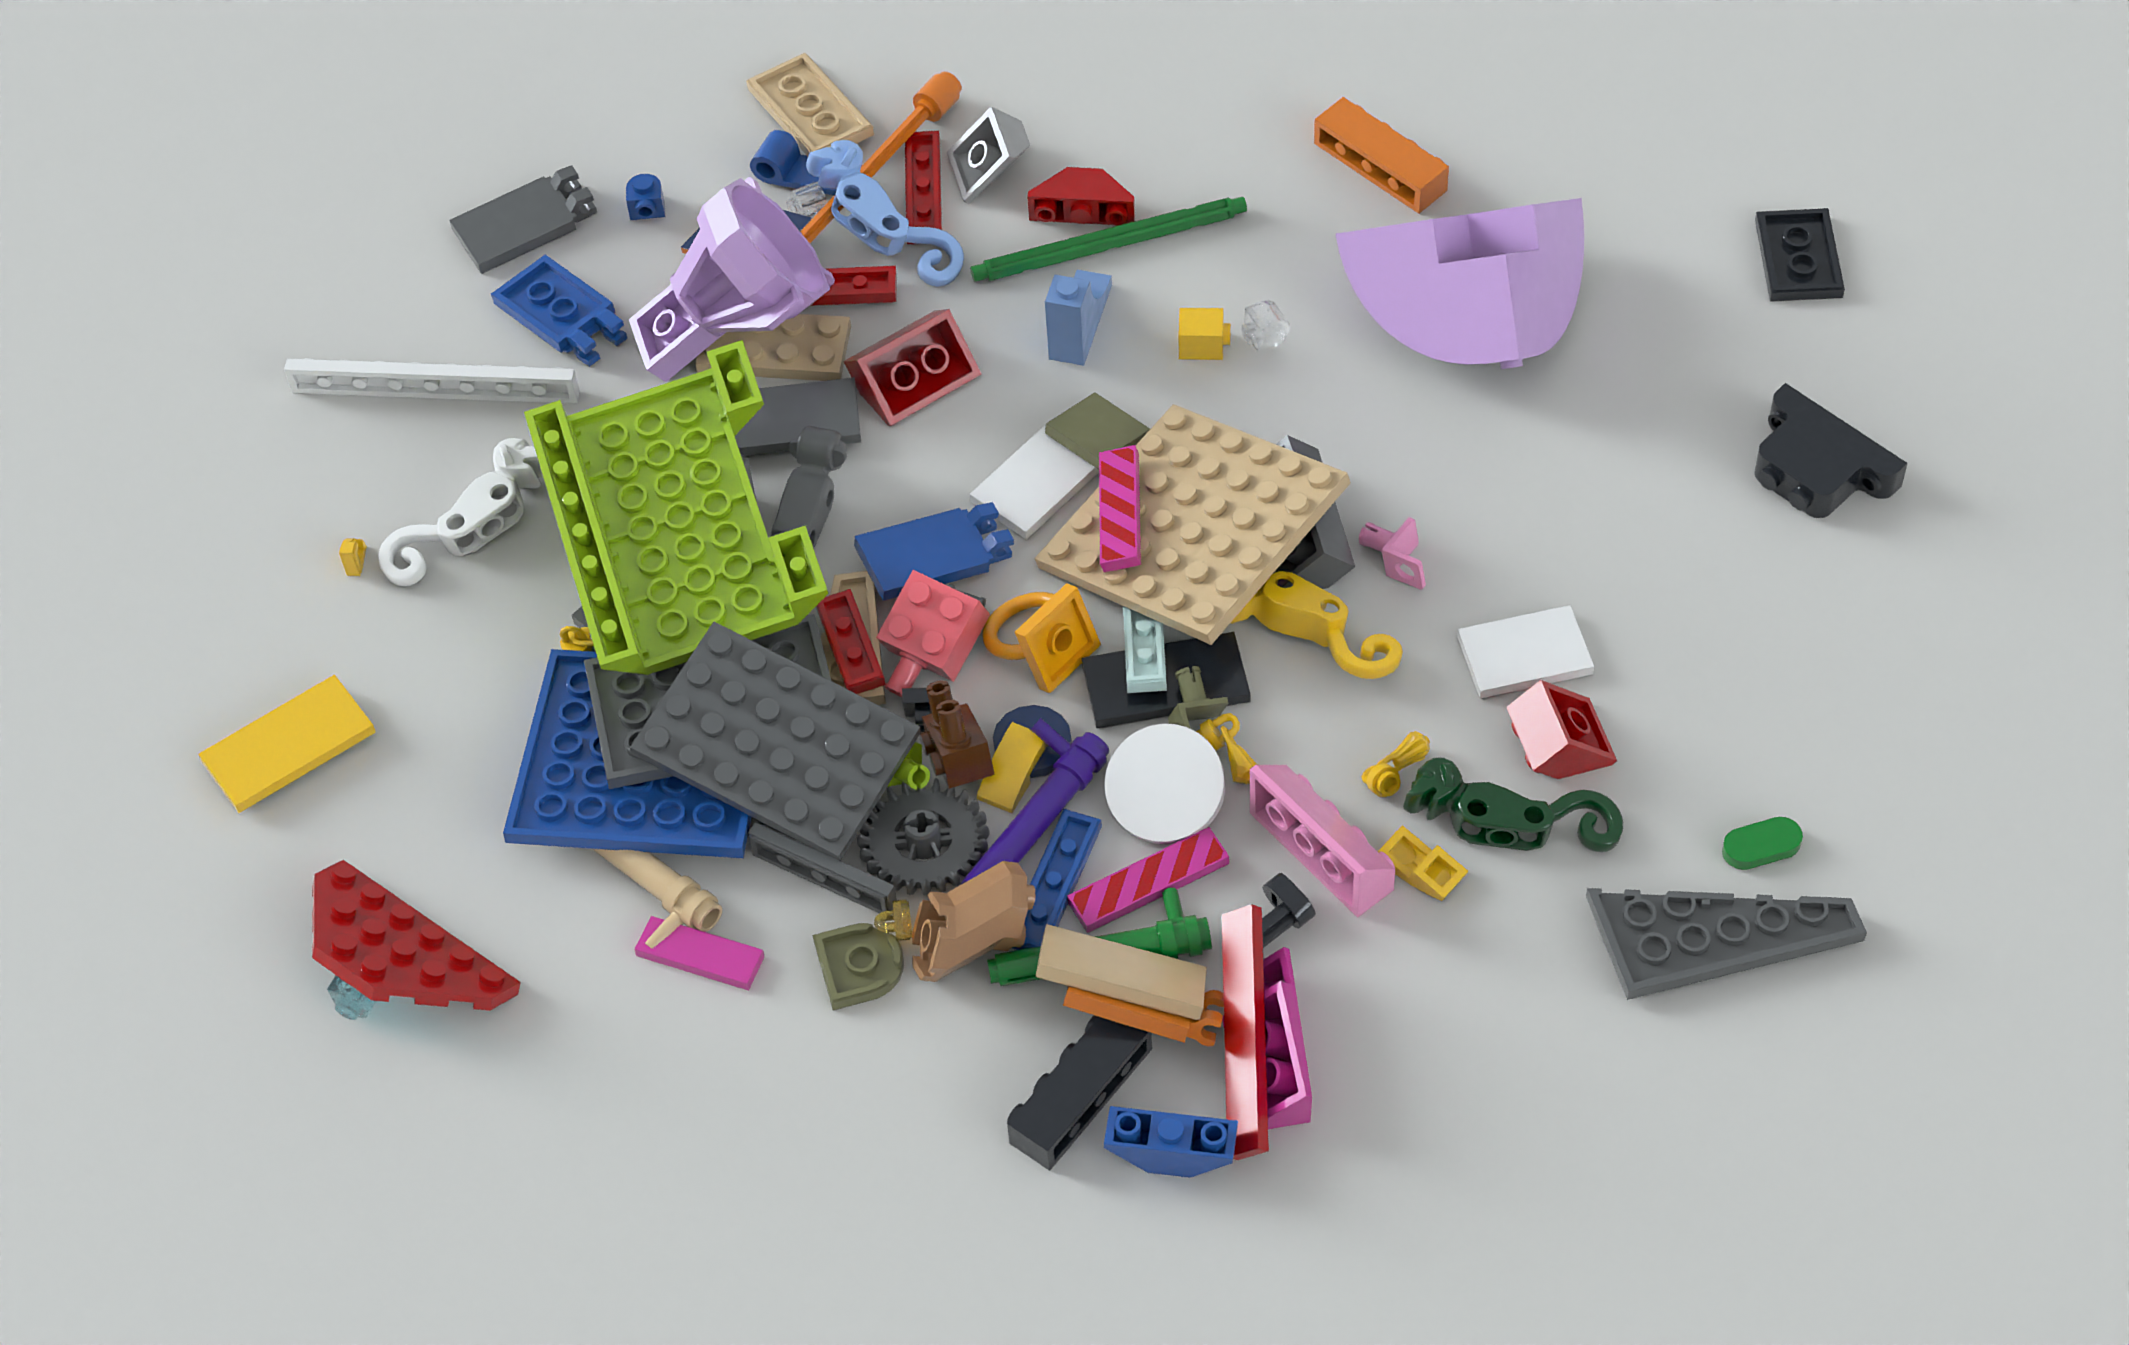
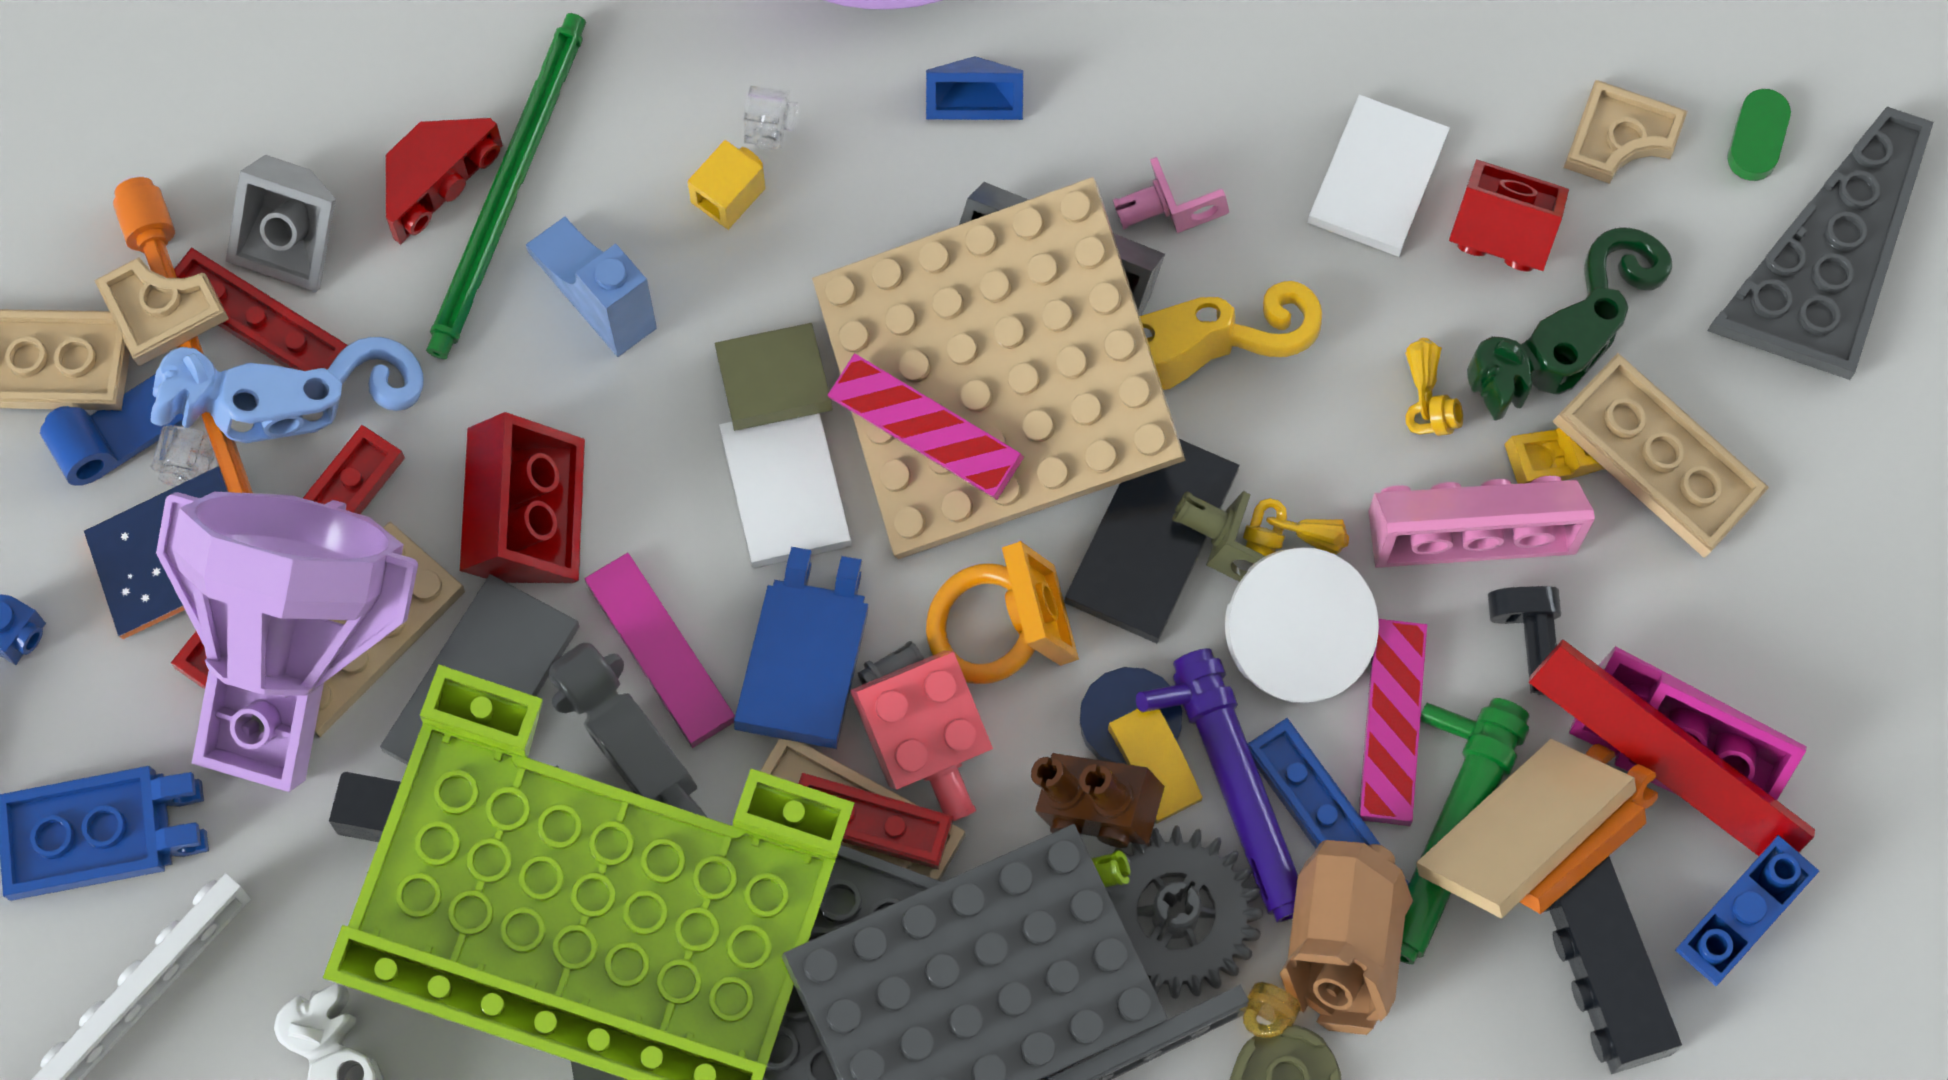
camera: 60 degrees left, 15 degrees up
black tile [902,688,932,732] -> none
light aqua tile [1123,606,1167,693] -> none
none -> tan tile [94,257,229,366]
none -> dark pink tile [584,552,735,748]
none -> blue slope [926,56,1023,120]
none -> tan tile [1553,353,1769,558]
none -> tan tile [1563,80,1688,184]

